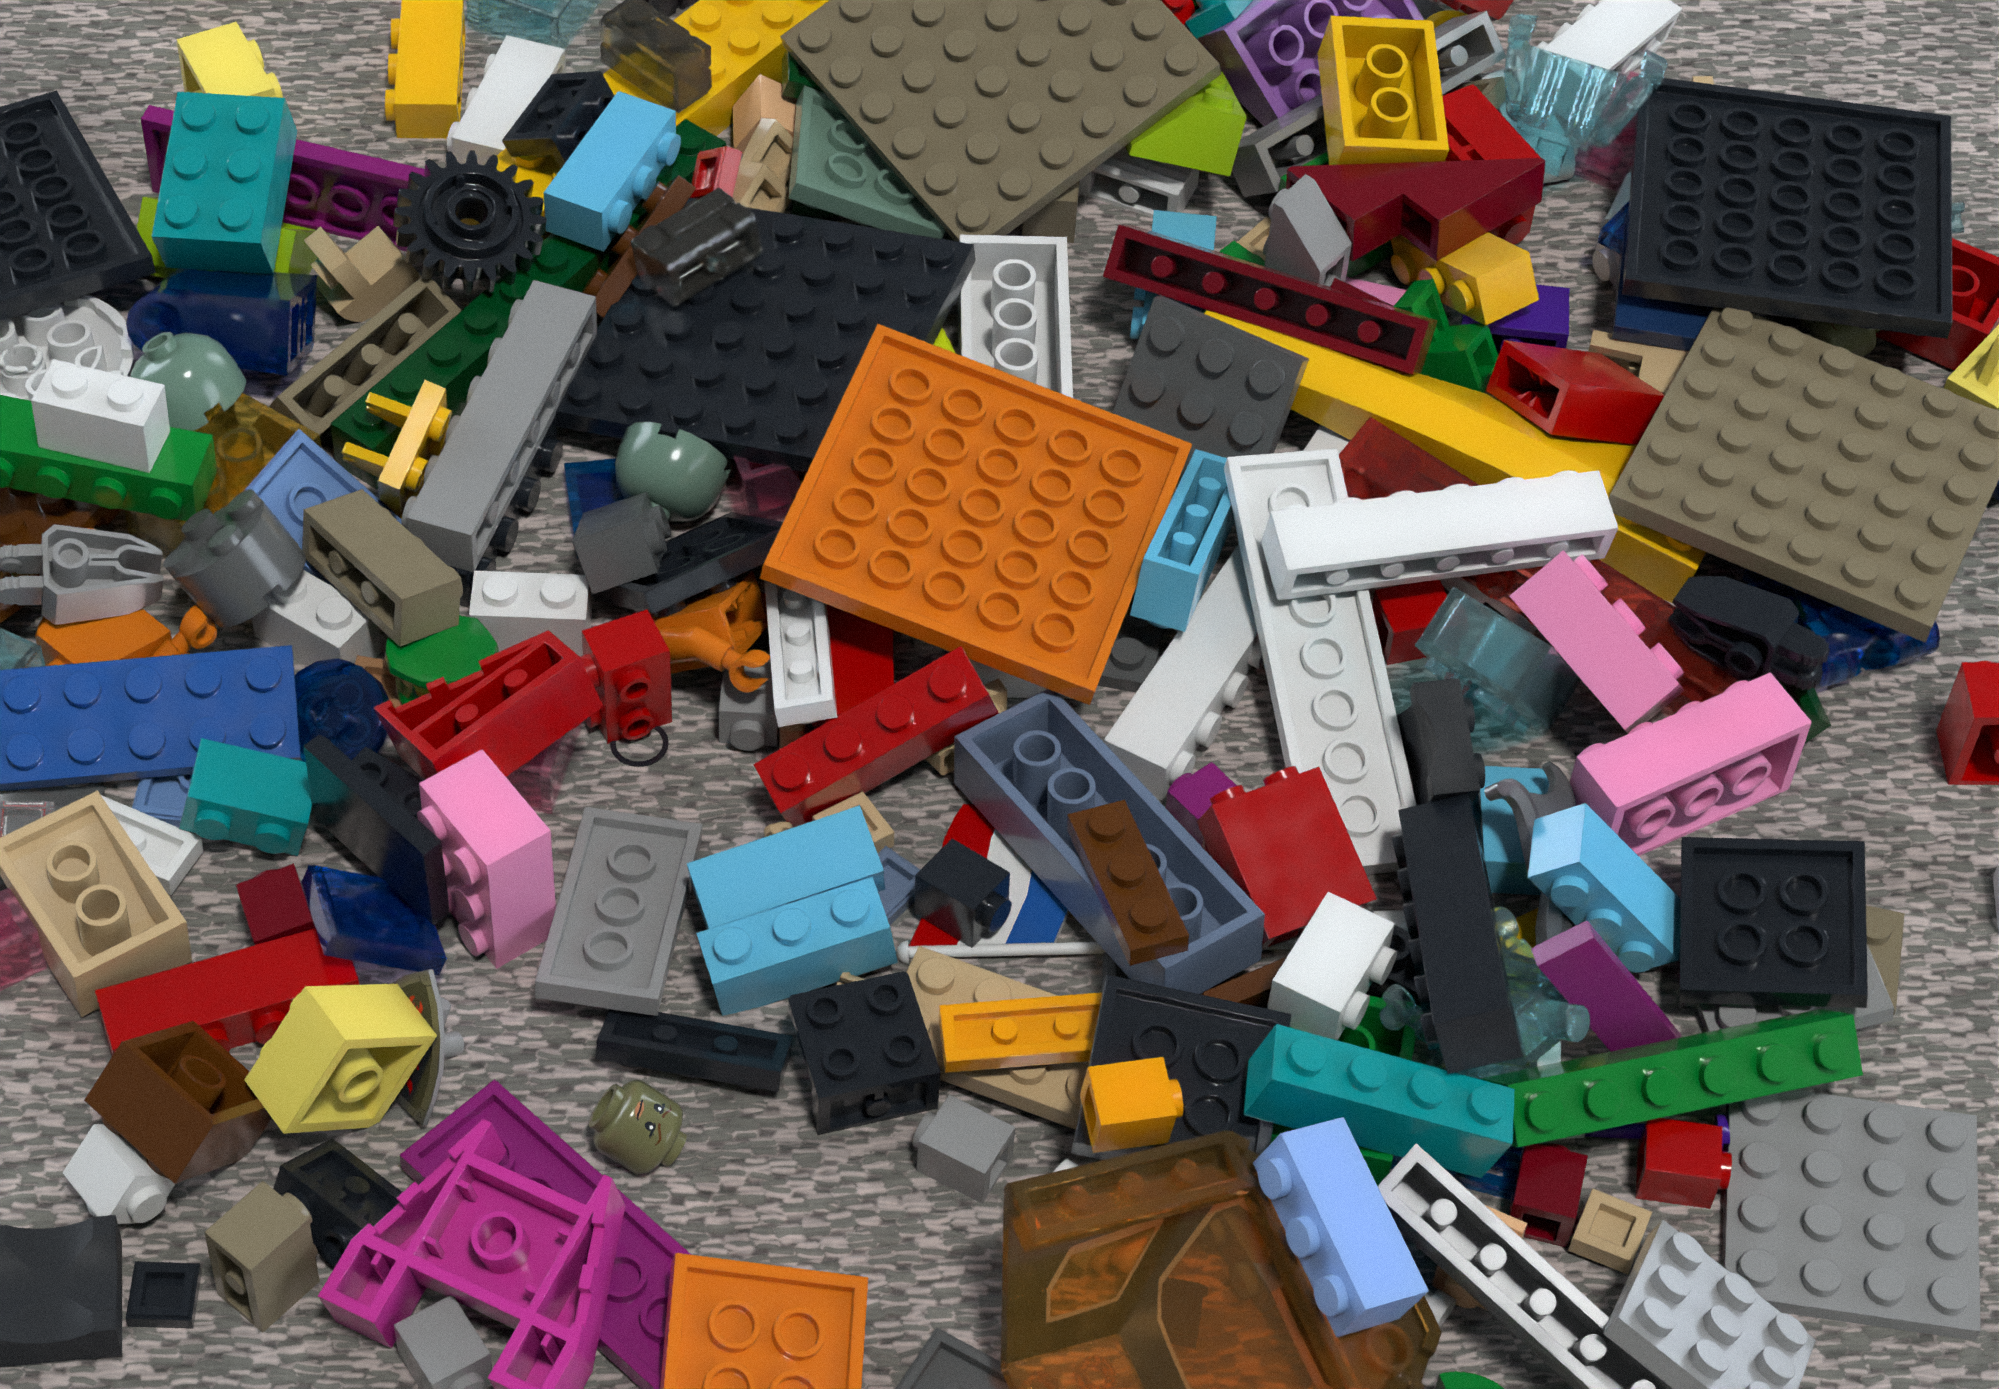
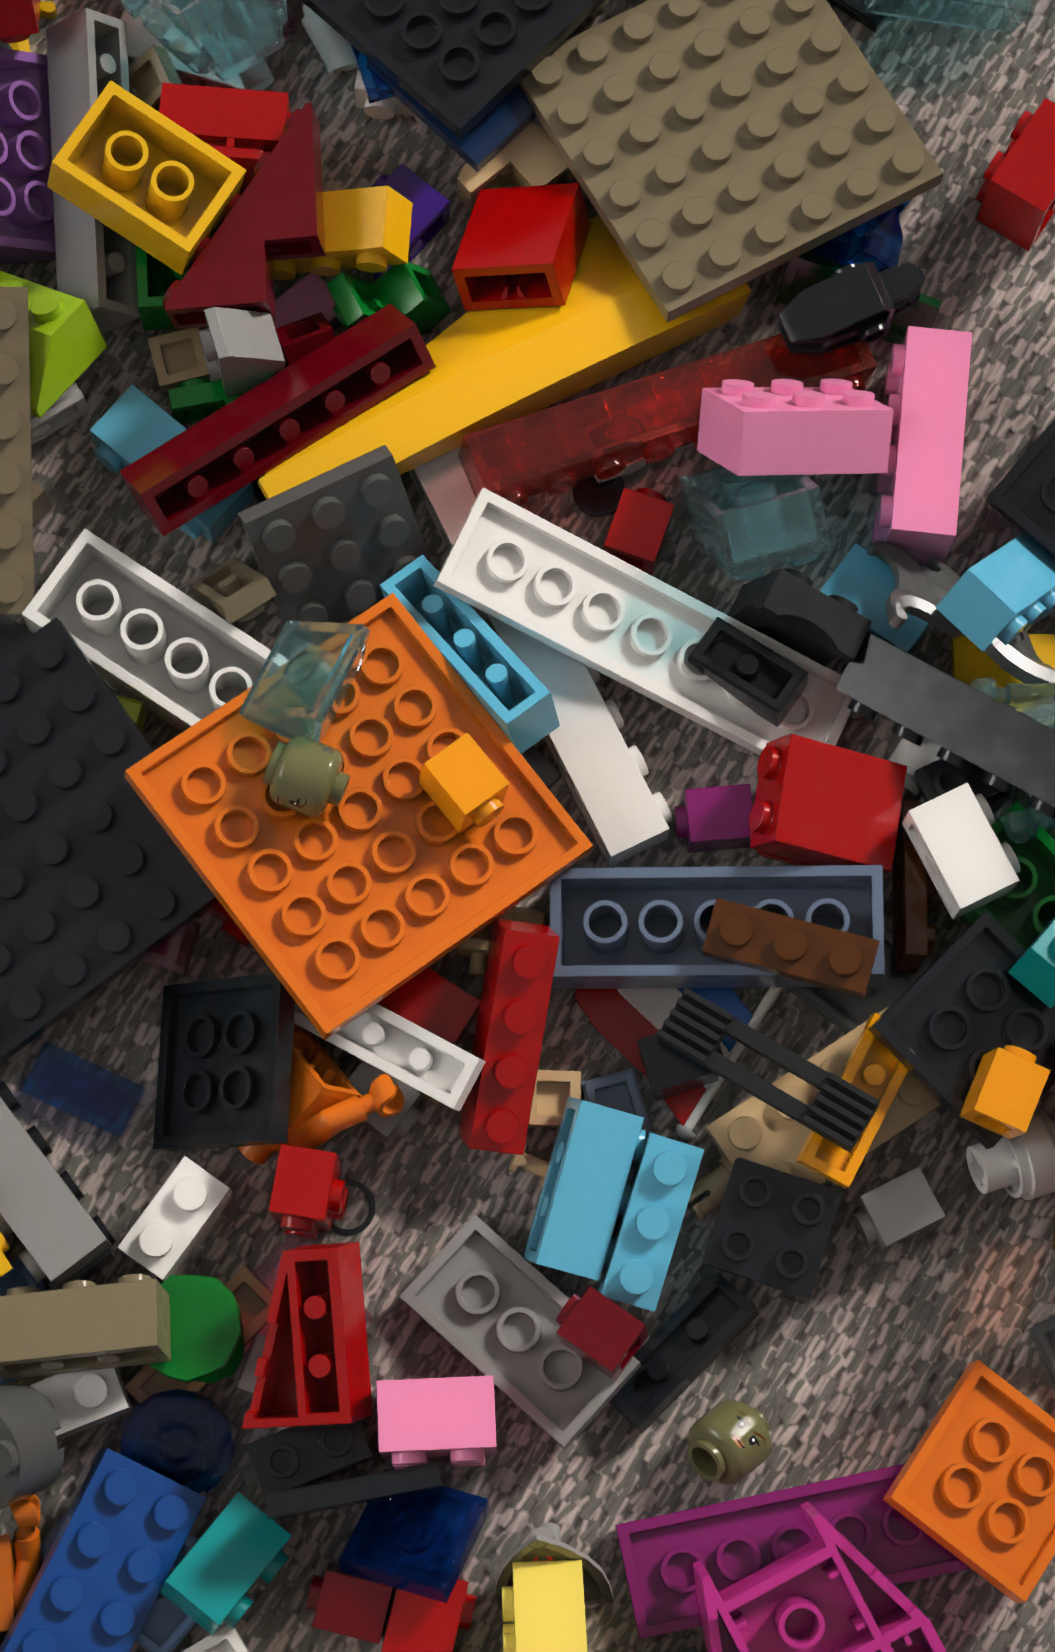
camera: 55 degrees left, 25 degrees up
dark grey brick [572,492,671,594] -> none
sand green cylinder [615,422,730,524] -> none
white brick [1261,470,1618,600] -> none
none -> dark tan plate [189,557,277,624]
none -> clear light blue slope [239,621,370,743]
none -> olive head [263,735,350,817]
none -> light orange brick [418,732,509,833]
none -> dark red brick [556,1286,649,1382]
none -> black container [656,987,880,1153]
none -> black slope [688,617,808,727]

